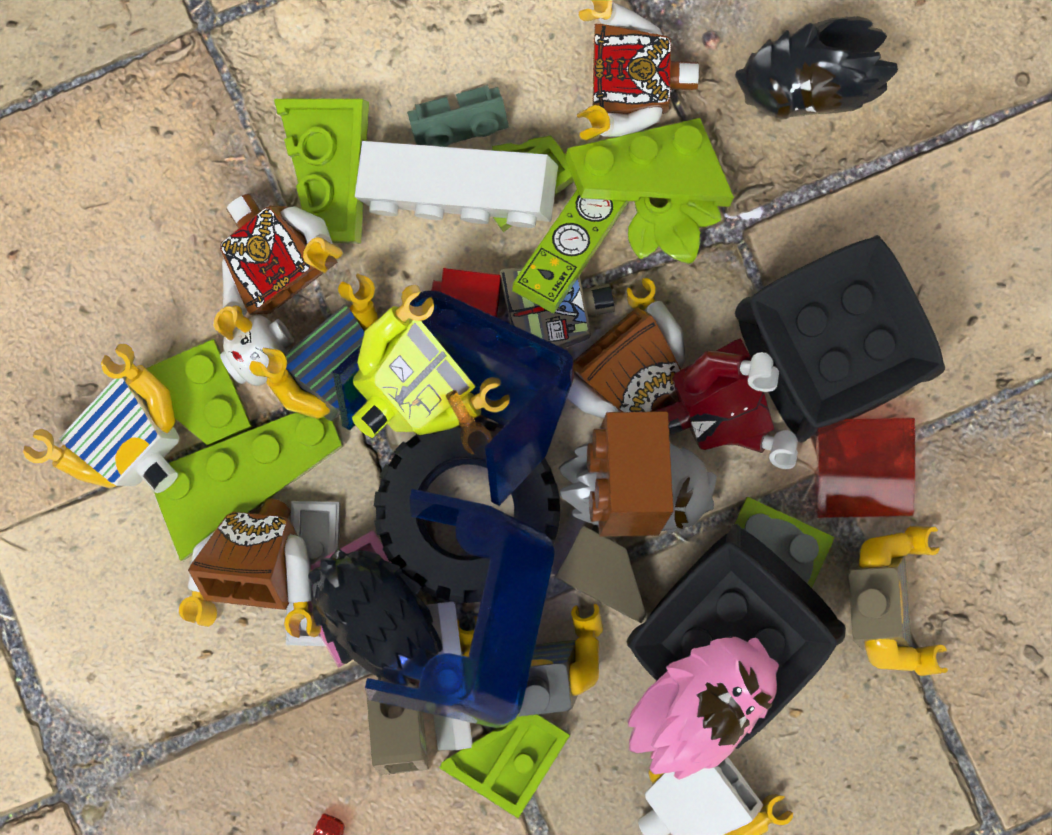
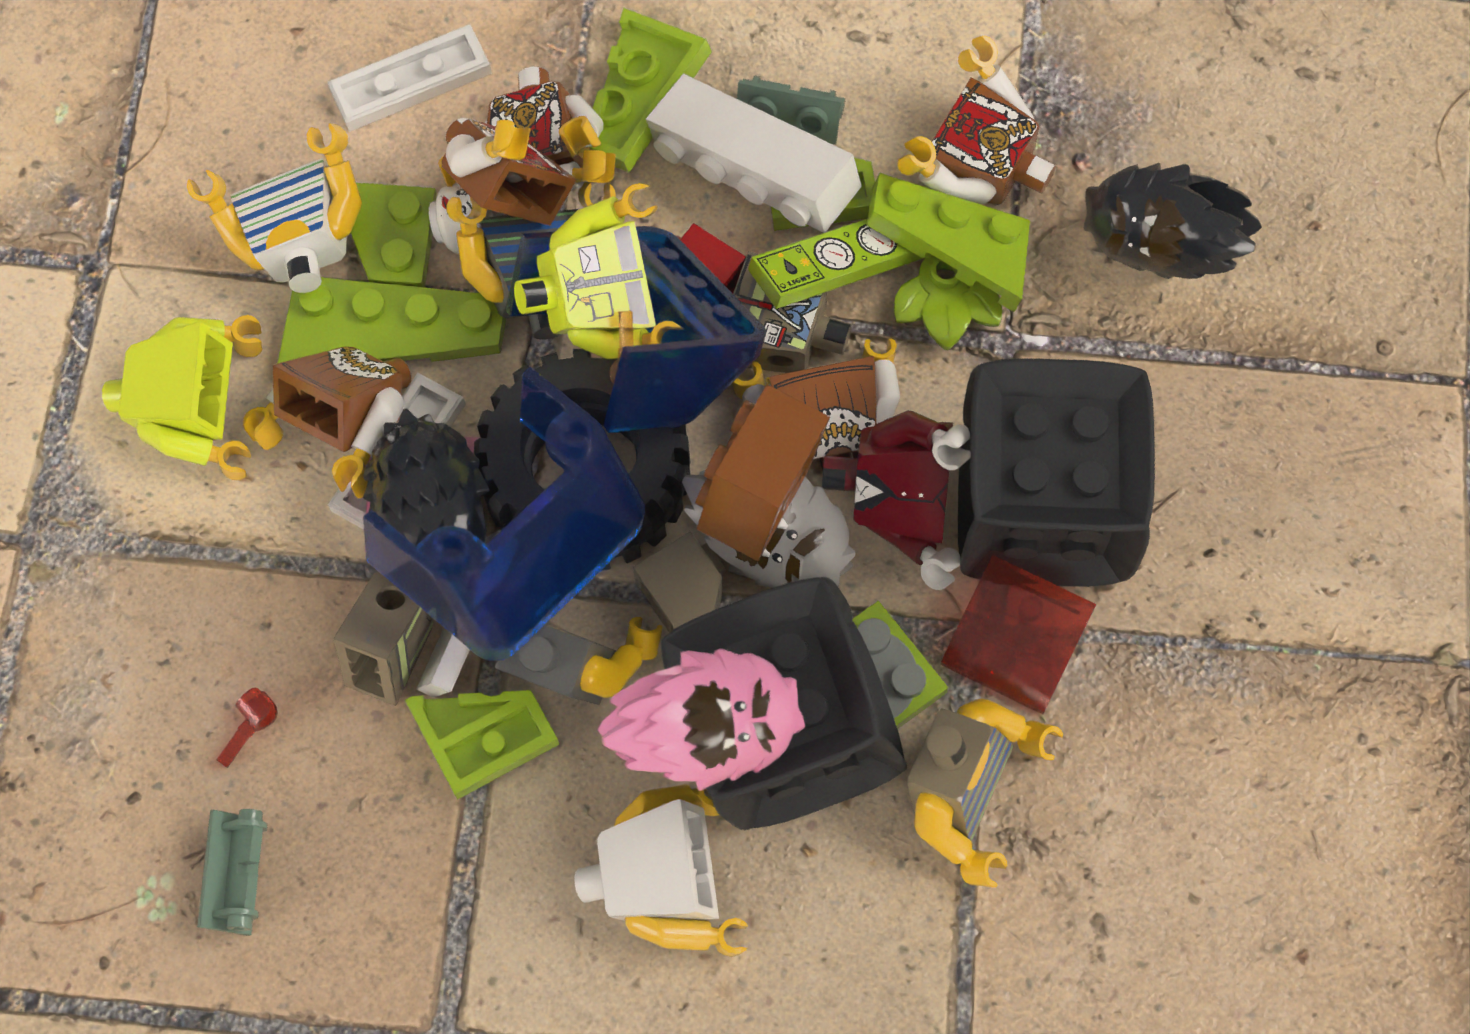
camera: 25 degrees right, 15 degrees down
none -> neon yellow torso [102,315,263,480]
none -> white tile [327,24,492,132]
none -> torso [442,118,616,226]

